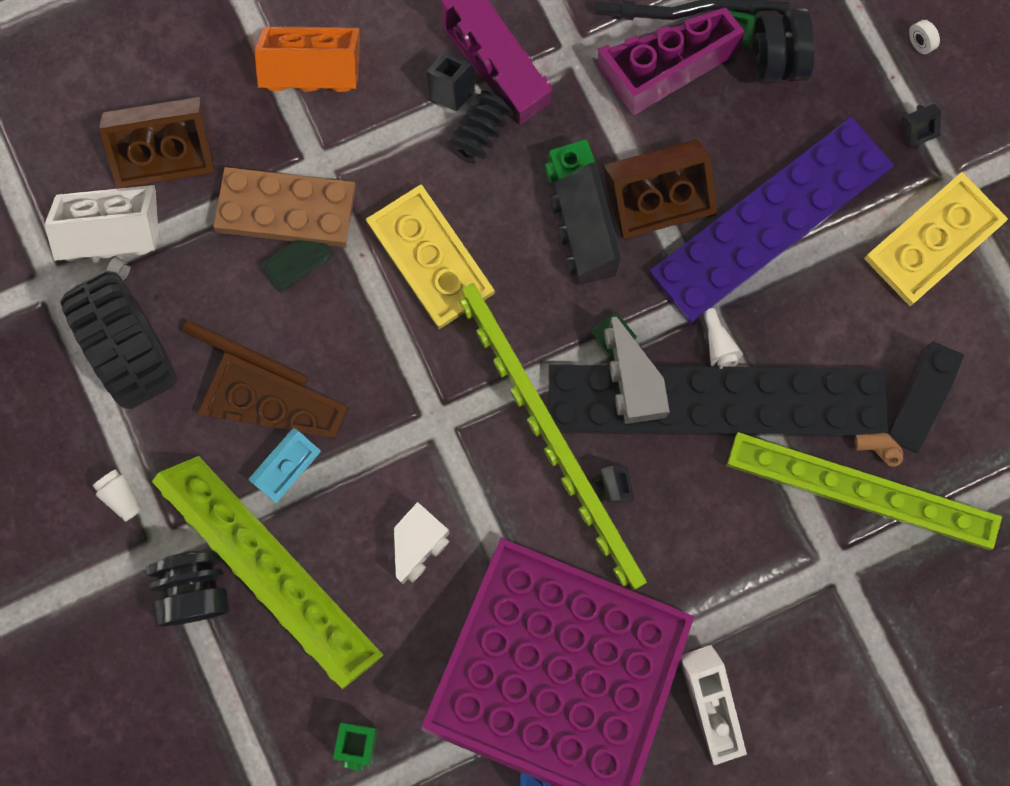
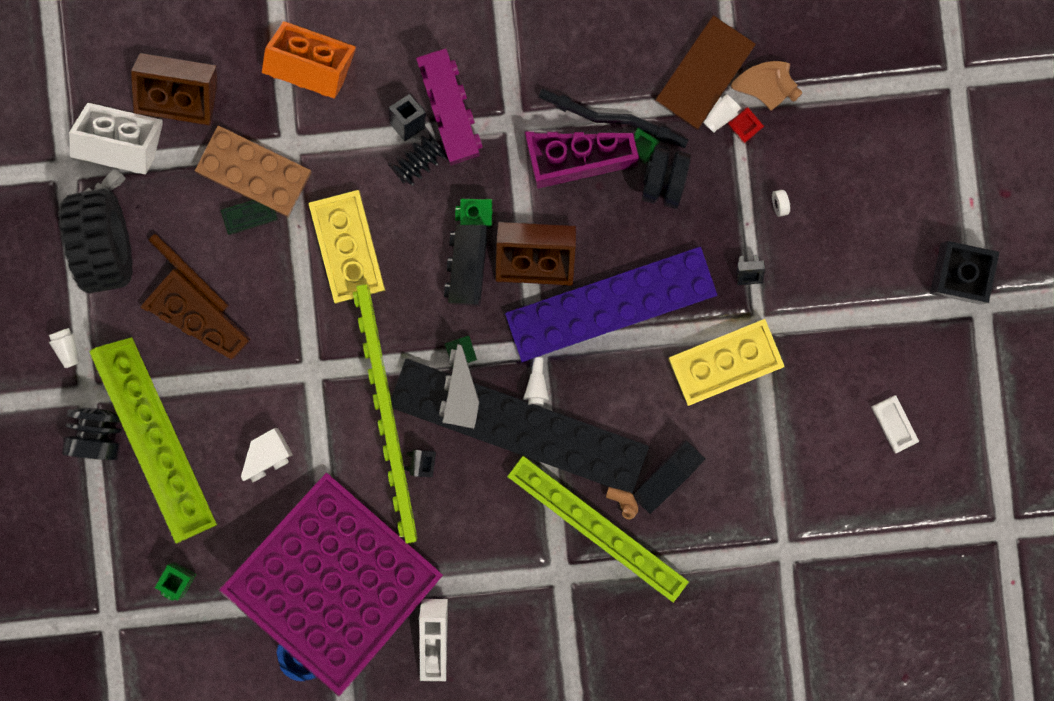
camera: 25 degrees right, 10 degrees up
medium azure plate [248,427,321,503] -> none

